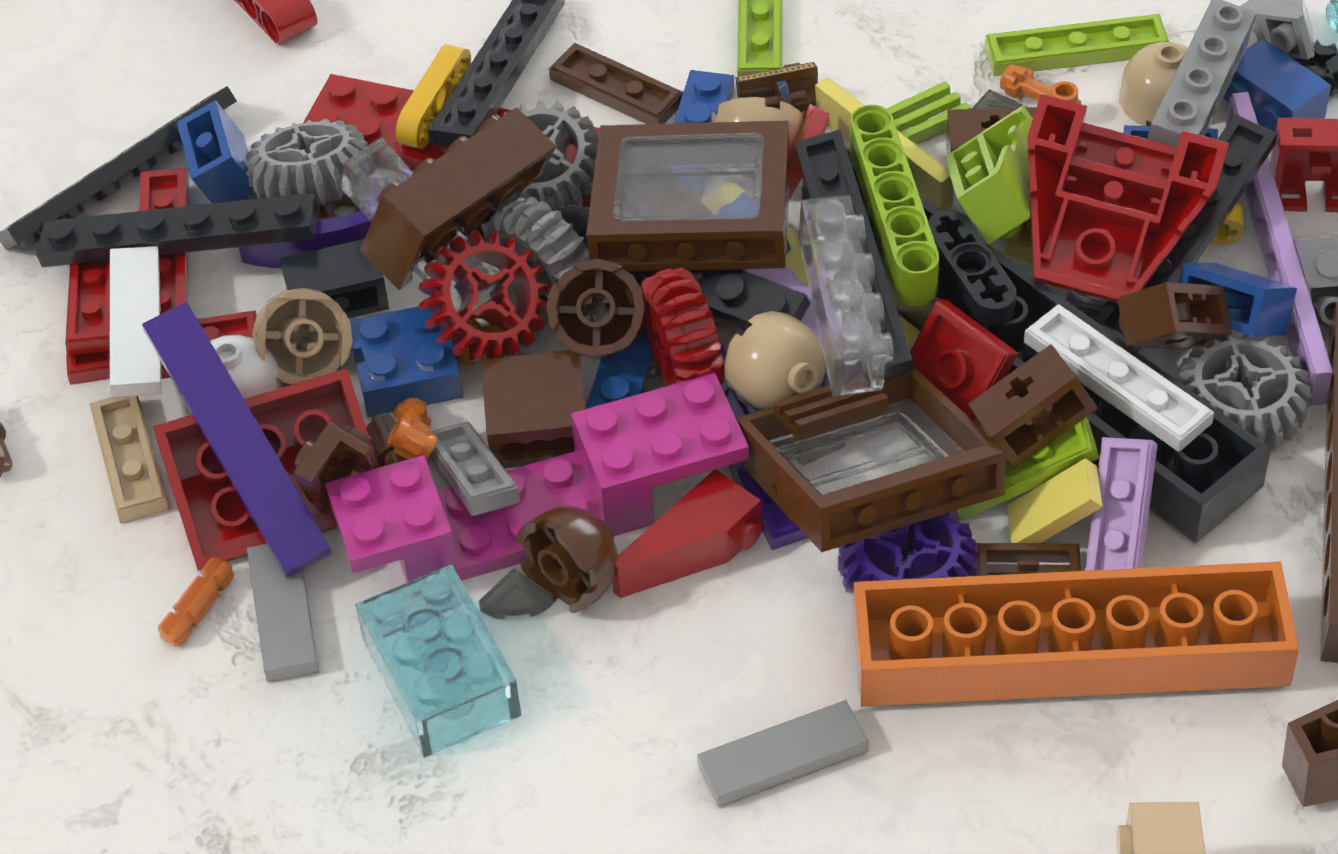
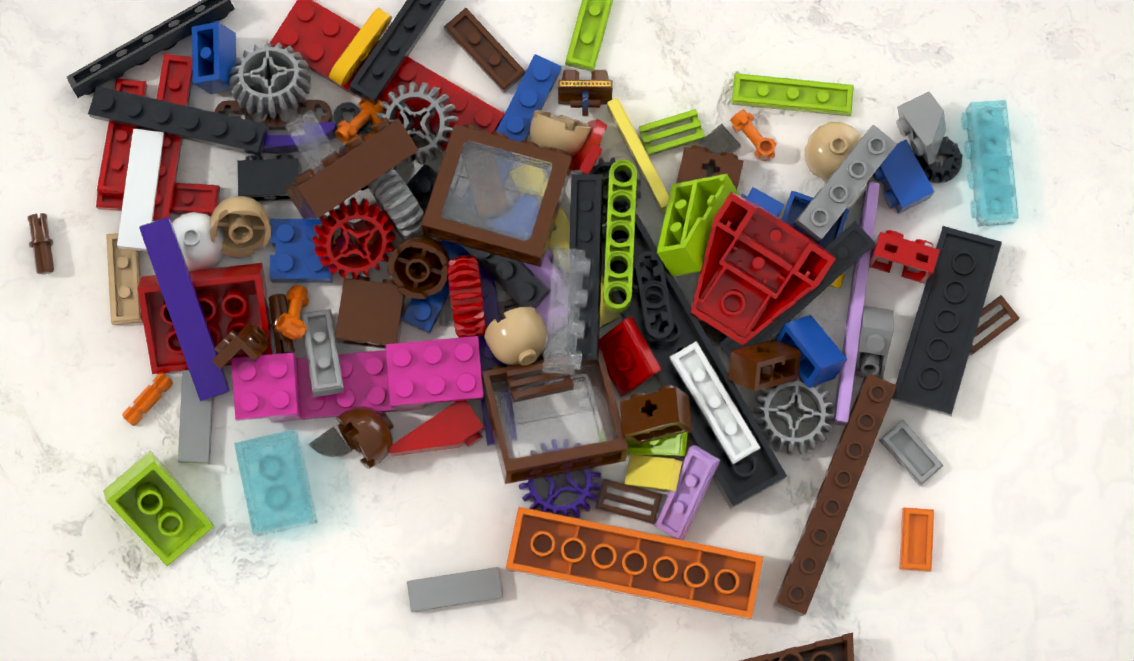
camera: 10 degrees right, 30 degrees up
none -> lime slope [103,450,214,566]

